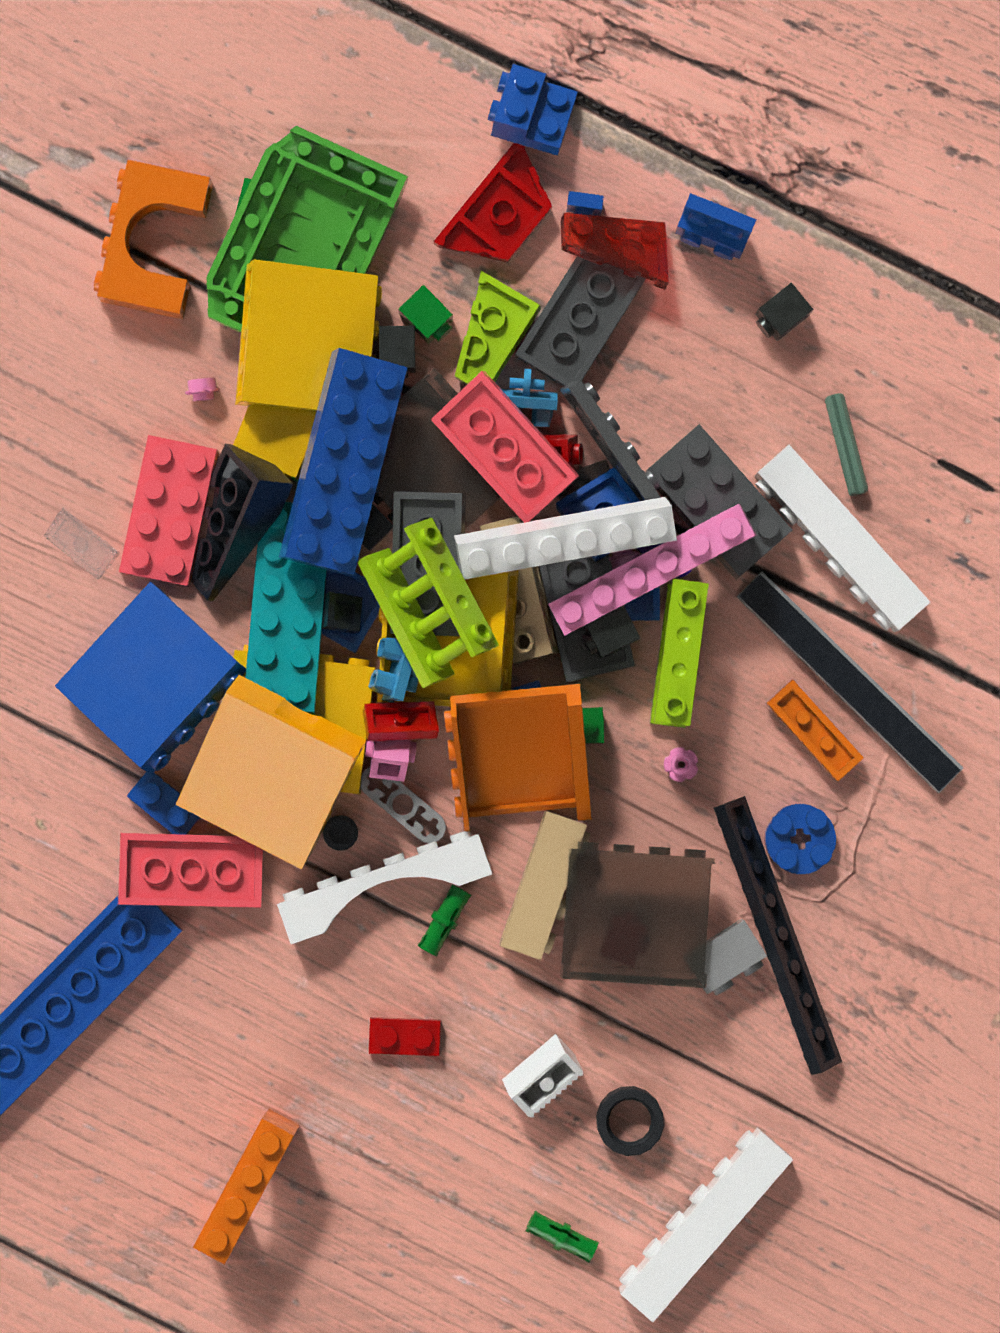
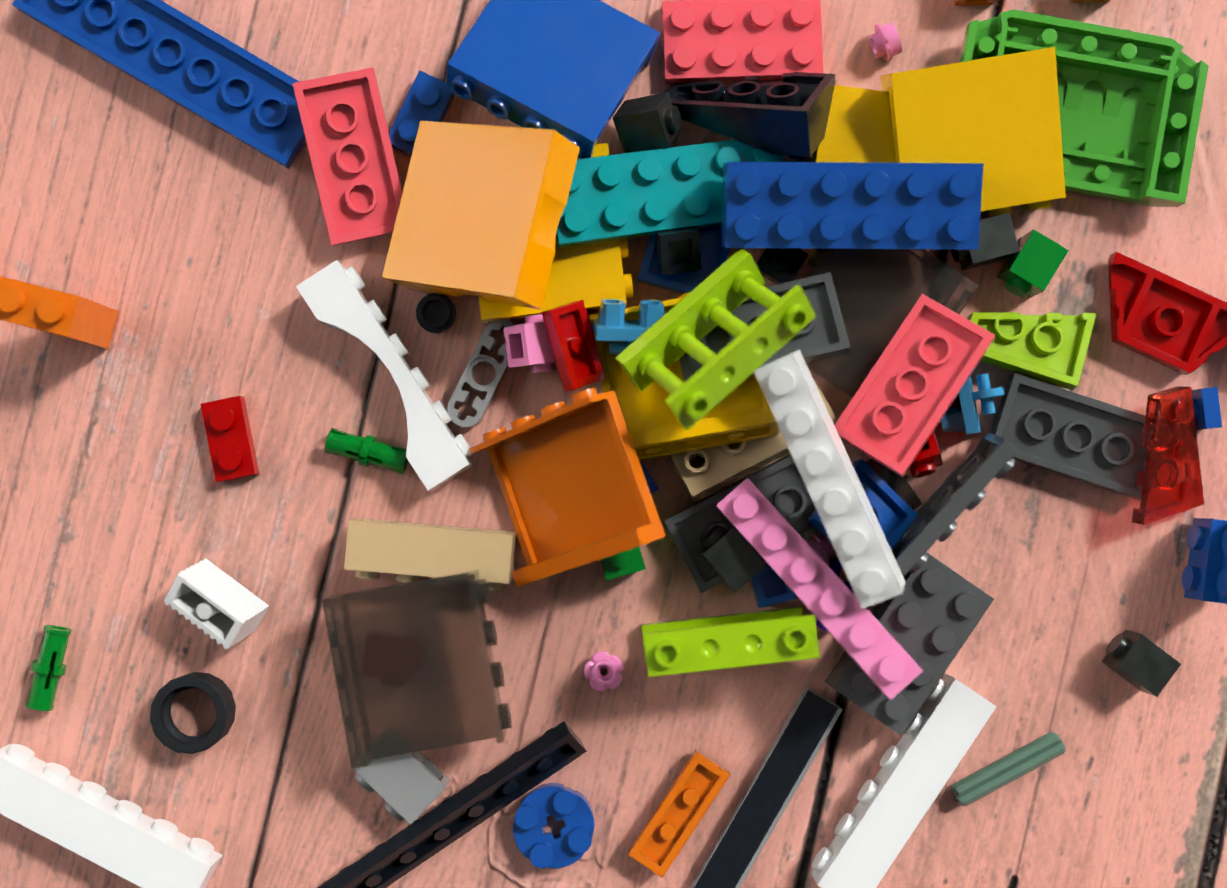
camera: 75 degrees right, 0 degrees up
none -> pearl dark grey brick [612,92,681,153]

